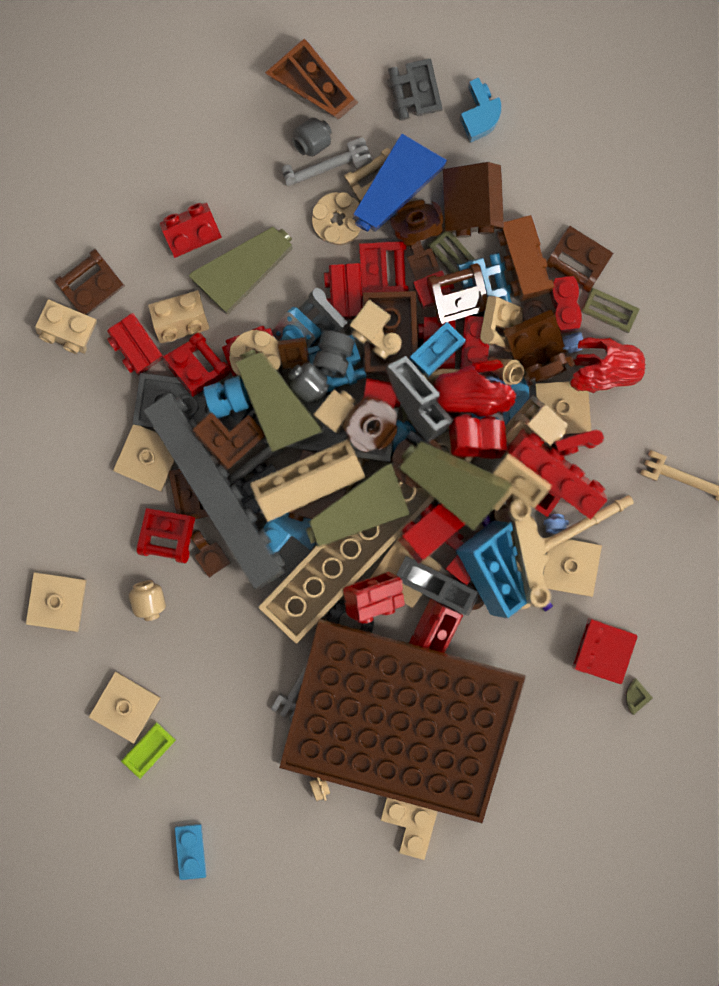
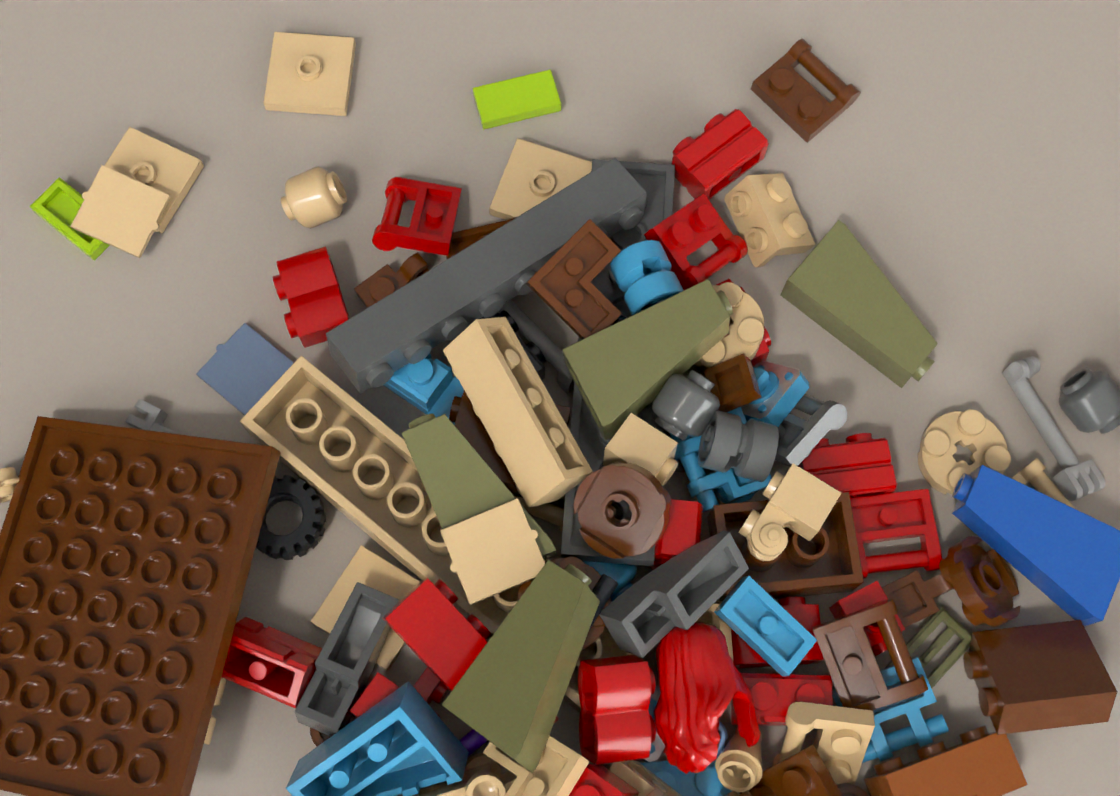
camera: 80 degrees right, 15 degrees down
tan bracket [35,299,97,354] -> none
red bracket [160,203,222,258] -> none
red brick [343,571,405,623] -> none
none -> tan piece [70,165,171,258]
none -> sand blue piece [196,323,293,416]
none -> red brick [272,246,350,348]
none -> tan piece [440,498,545,605]
none -> lime tile [472,69,561,130]

